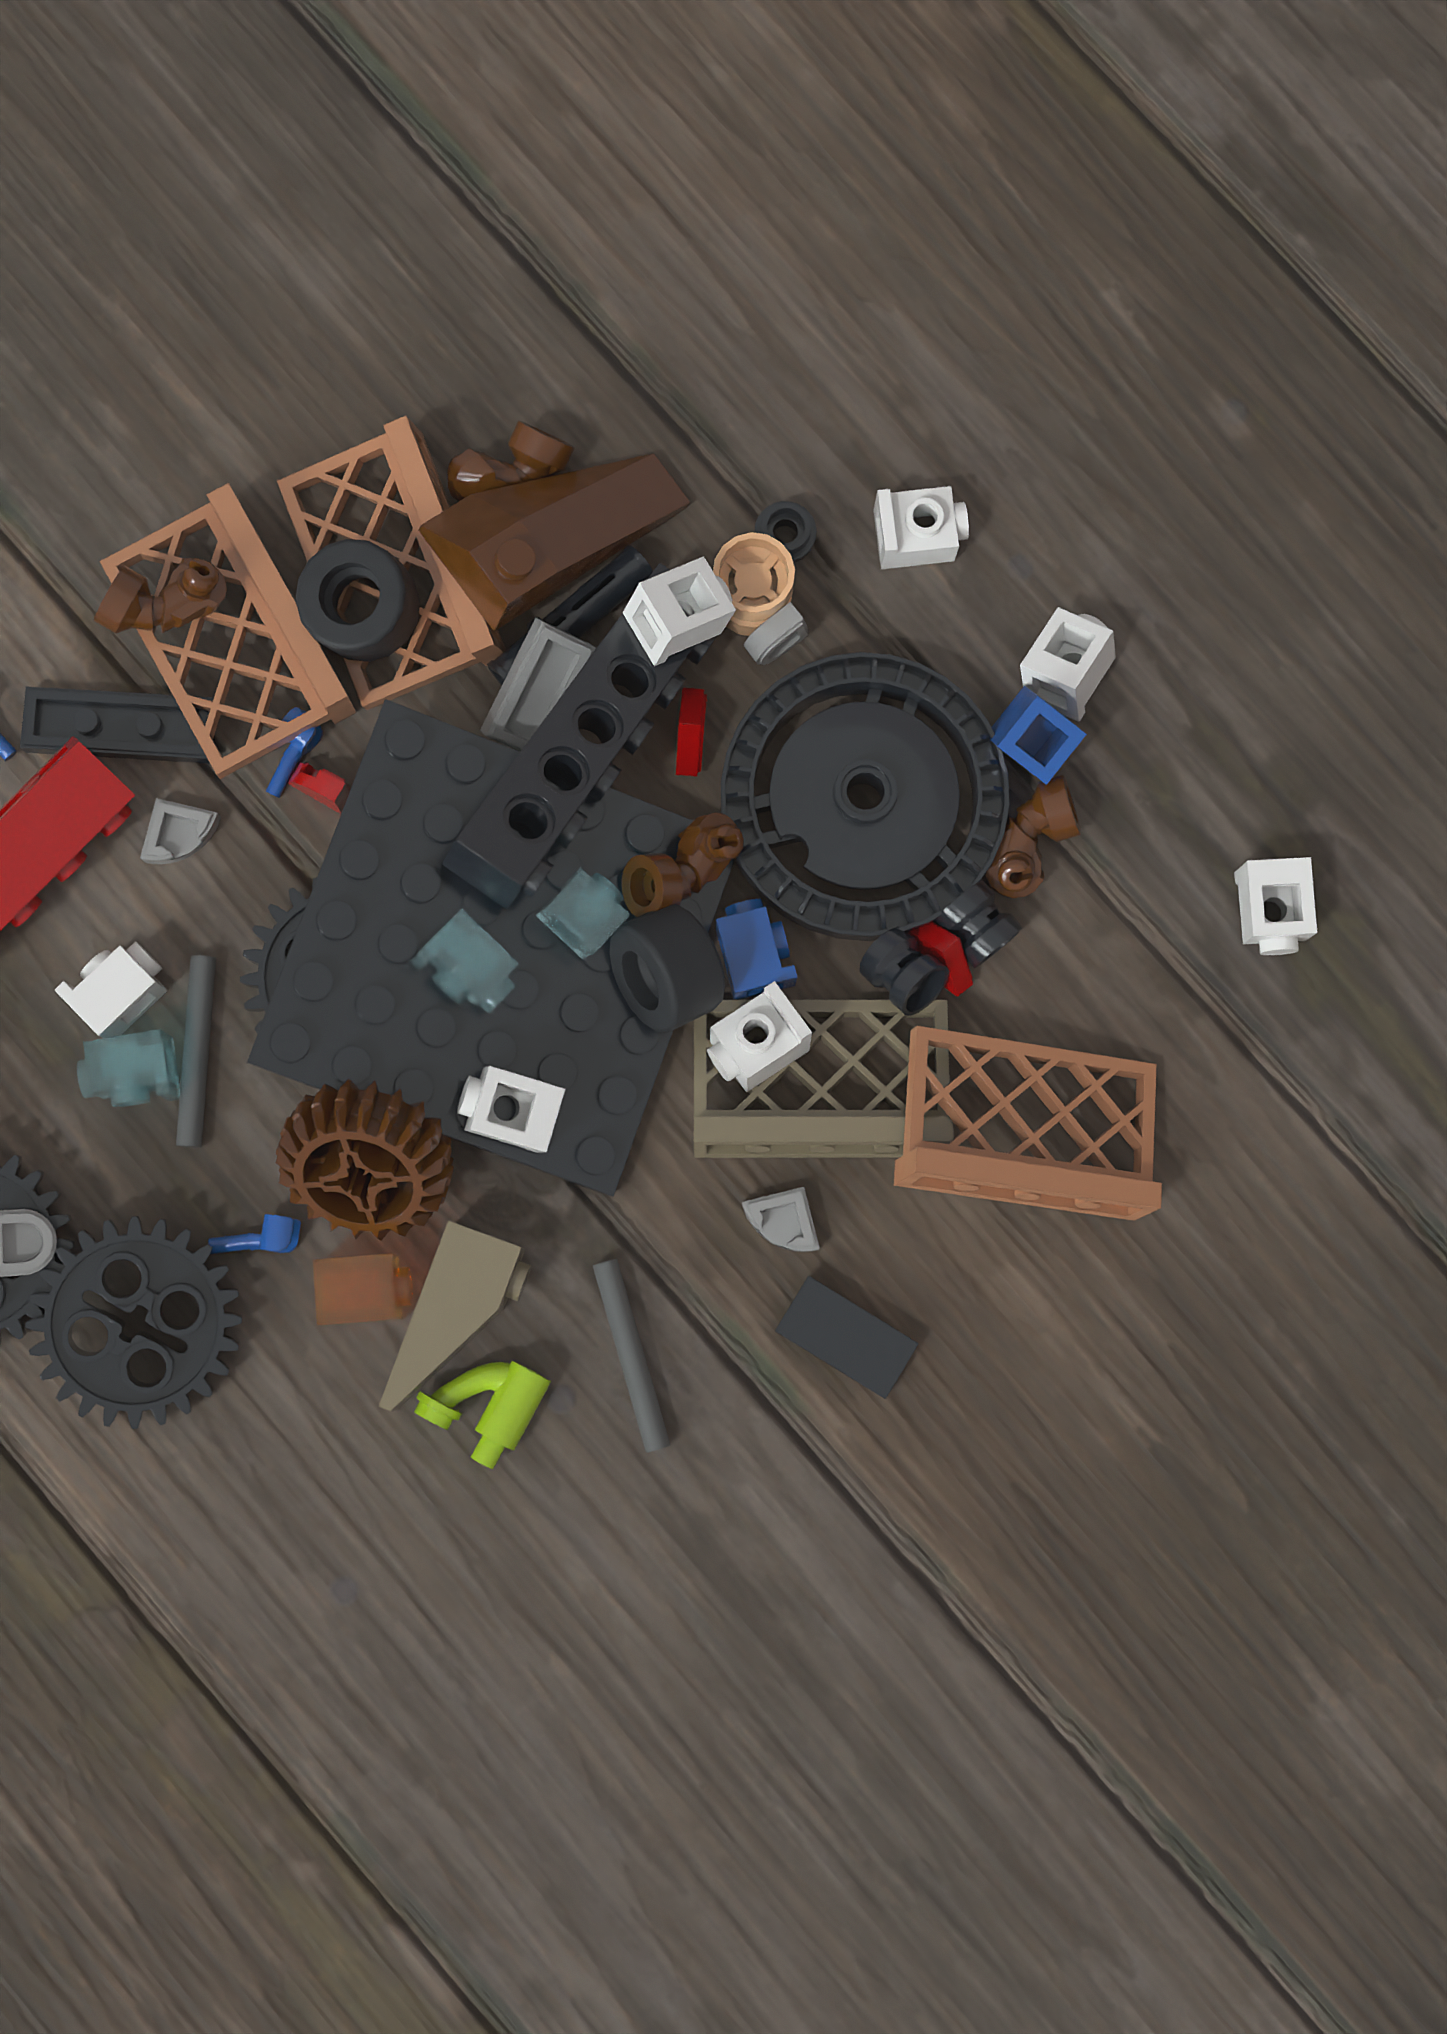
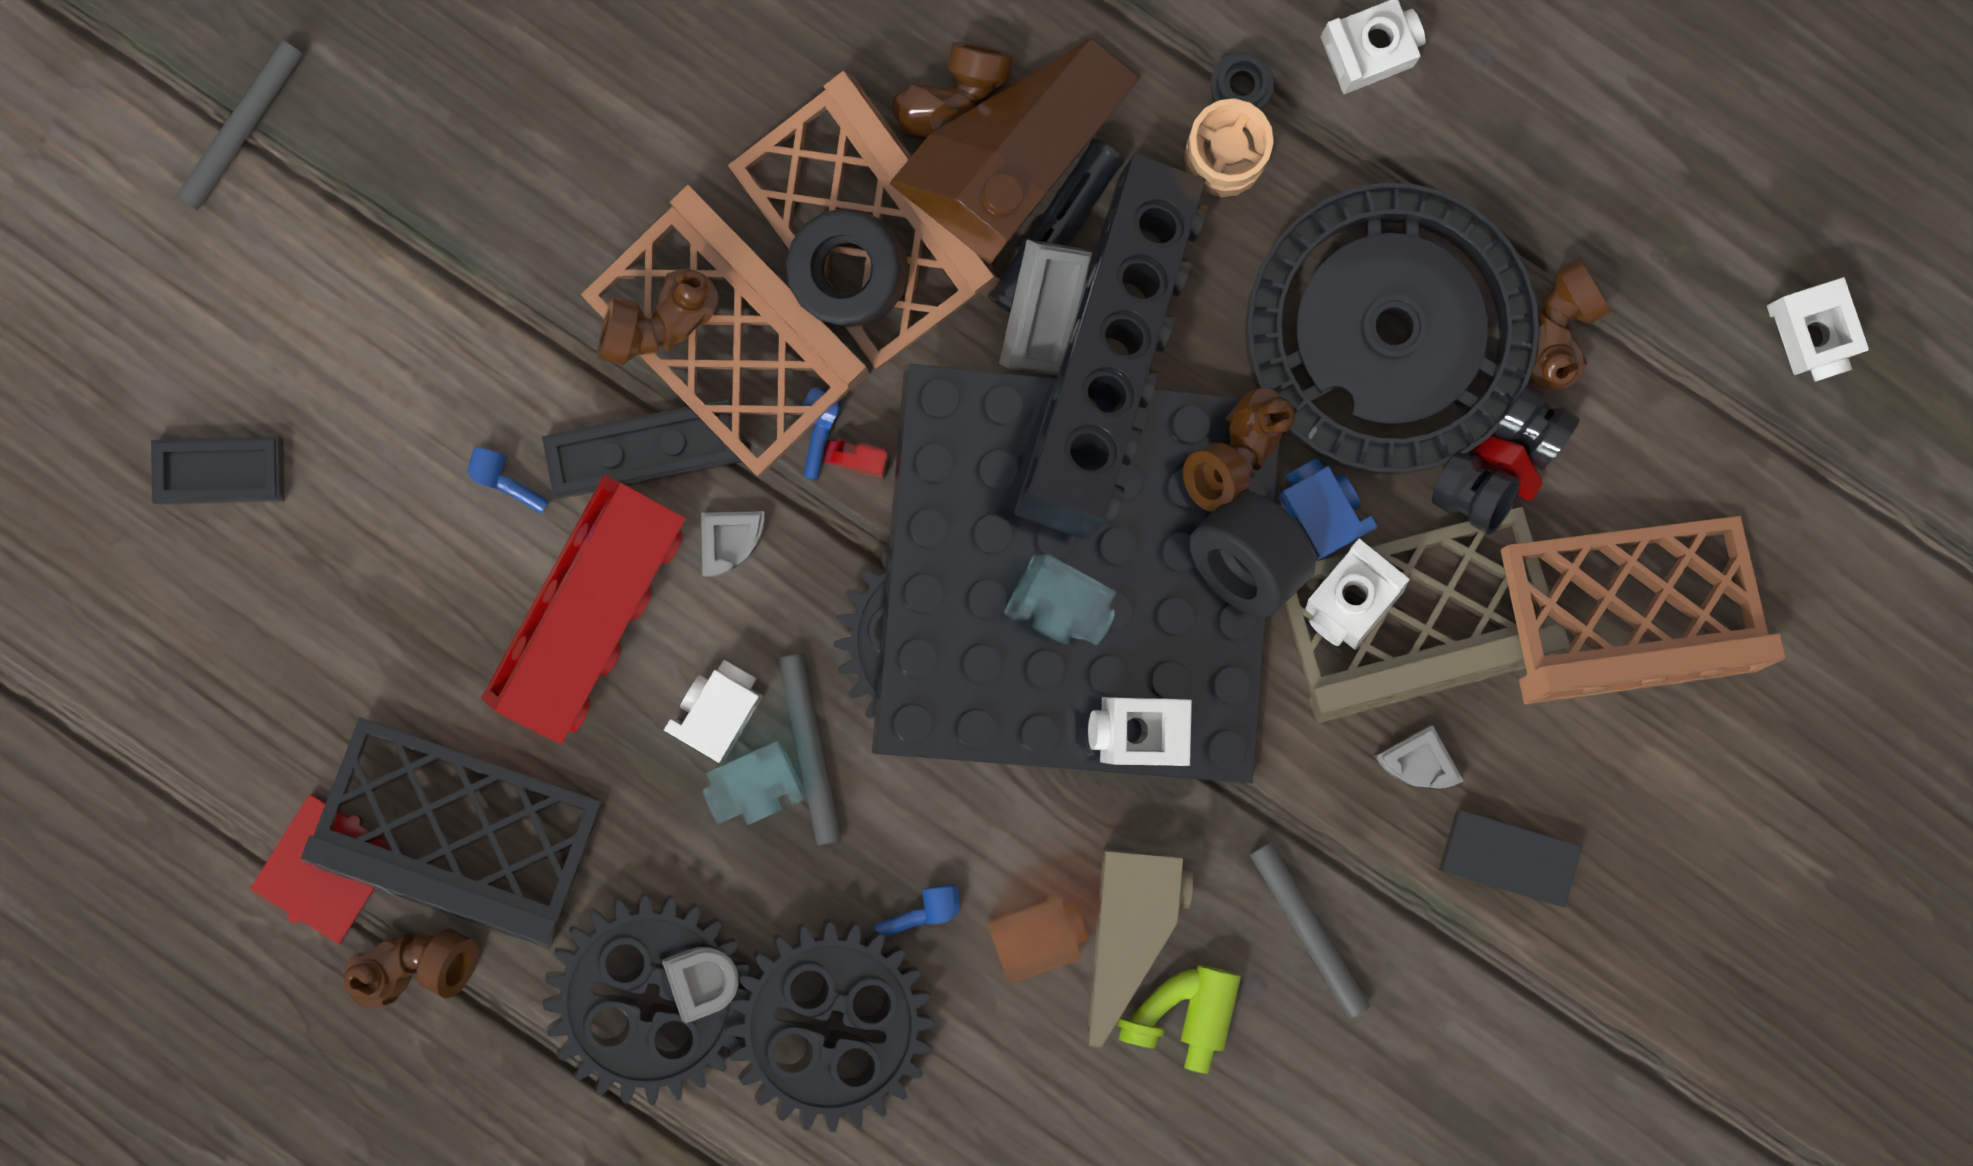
camera: 10 degrees left, 5 degrees up
reddish brown gear [275,1079,454,1241] -> none
clear light blue brick [536,867,630,959] -> none
white brick [623,556,736,666] -> none
red tile [676,688,707,777] -> none
light grey tile [744,602,809,665] -> none
blue brick [990,686,1087,785] -> none
white brick [1020,607,1115,722] -> none

